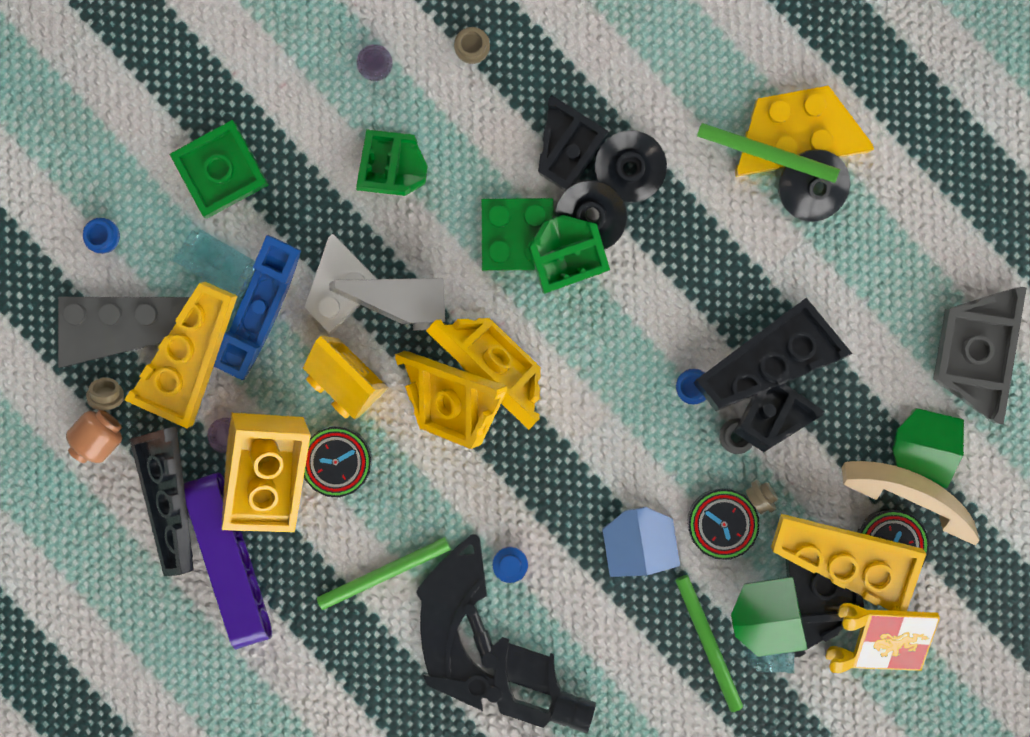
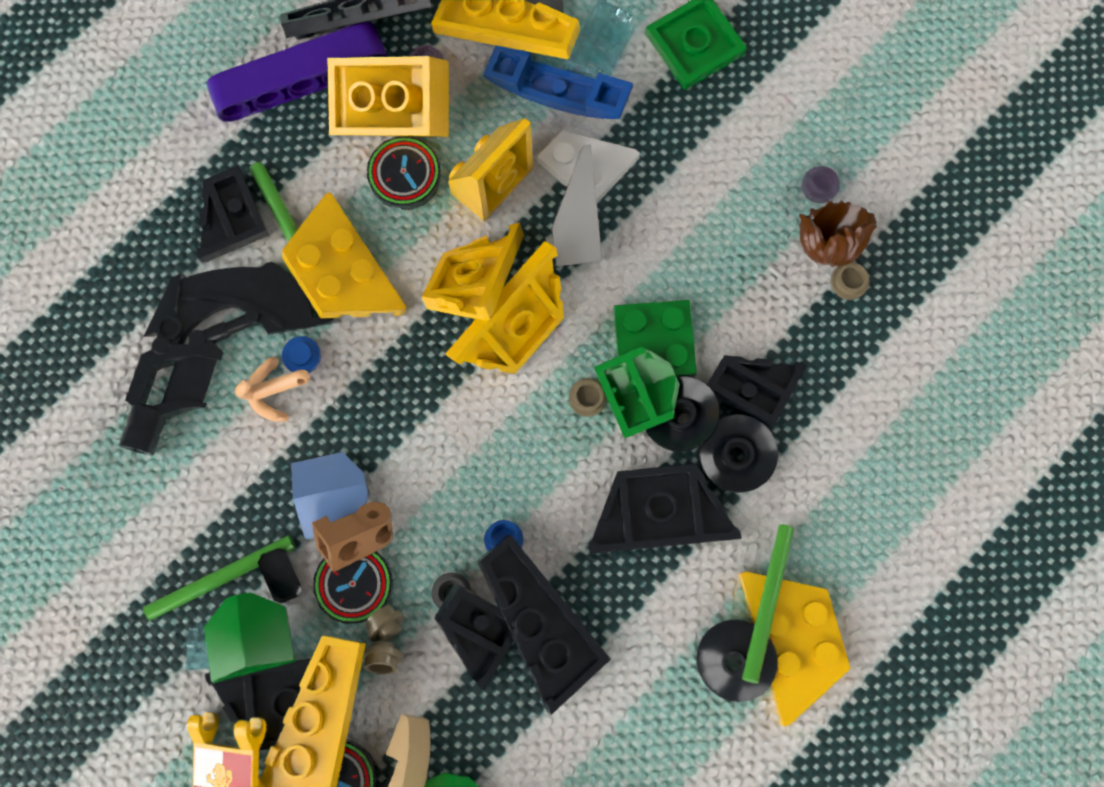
camera: 85 degrees right, 10 degrees down
green slope [356,129,428,196] -> none
none -> black wing [196,165,270,263]
none -> light nougat piece [235,357,310,422]
none -> black piece [258,548,302,603]
none -> yellow wing [282,192,407,318]
none -> medium nougat leg [312,502,393,572]
none -> dark tan plate [363,641,403,675]
none -> dark tan plate [569,378,607,417]
none -> black wing [588,464,742,554]
none -> reddish brown hair [799,200,877,268]

